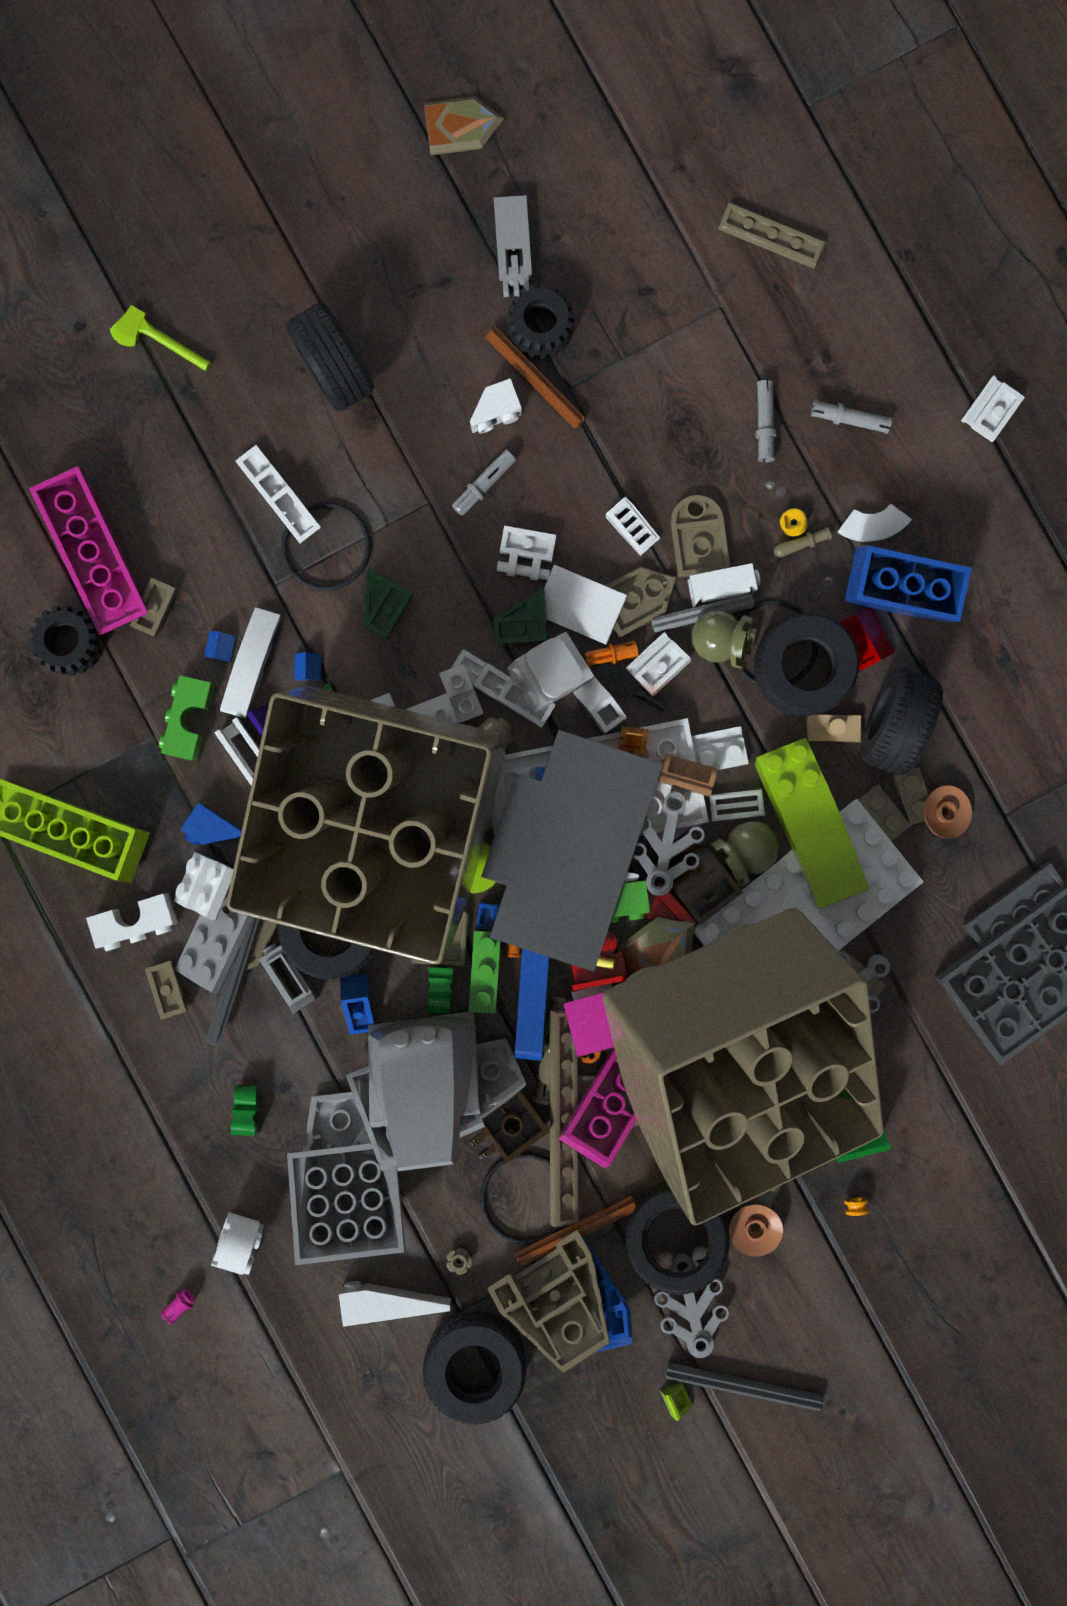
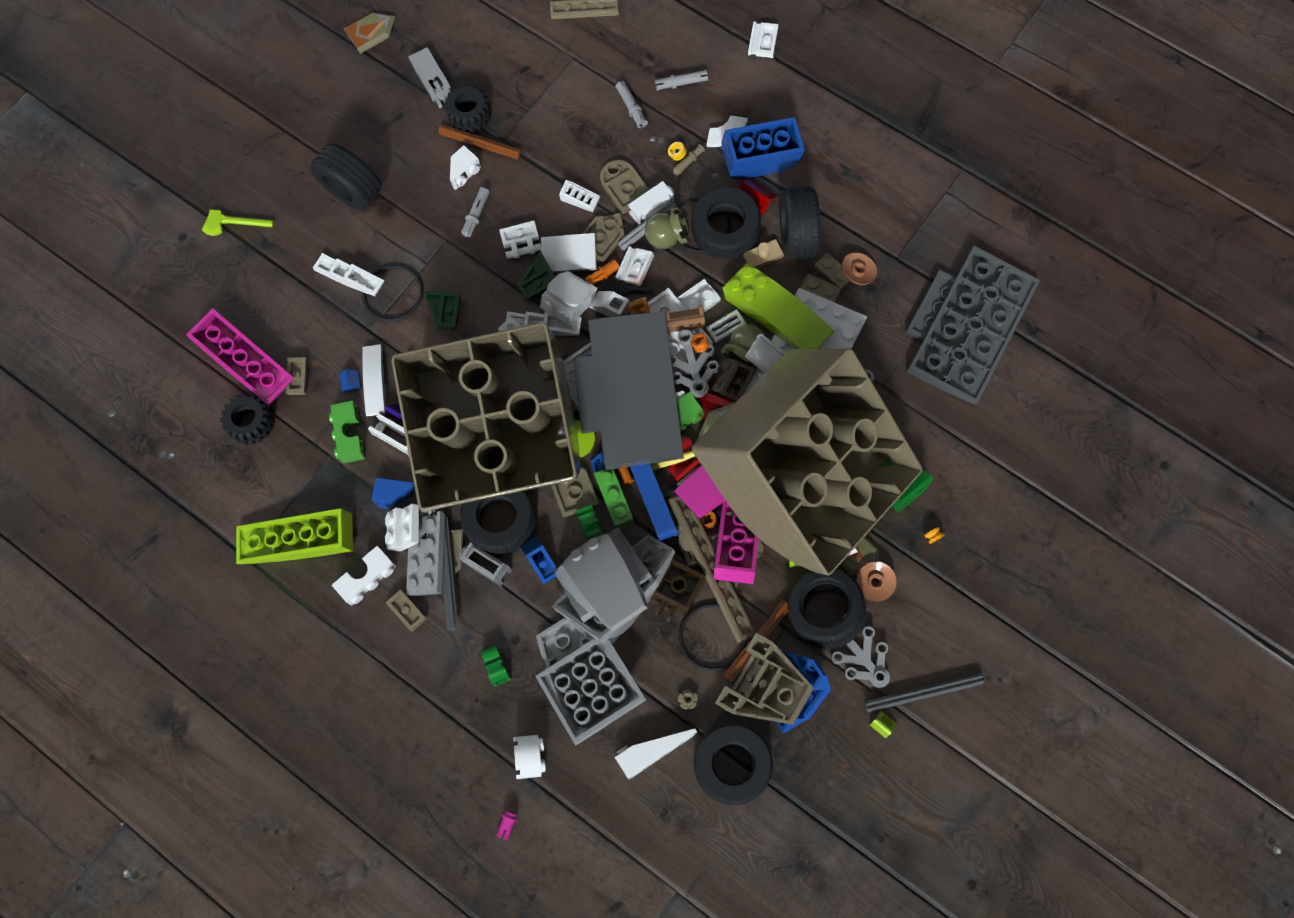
camera: 15 degrees left, 15 degrees down
none -> orange bush [690,333,710,352]
none -> white plate [745,334,785,373]

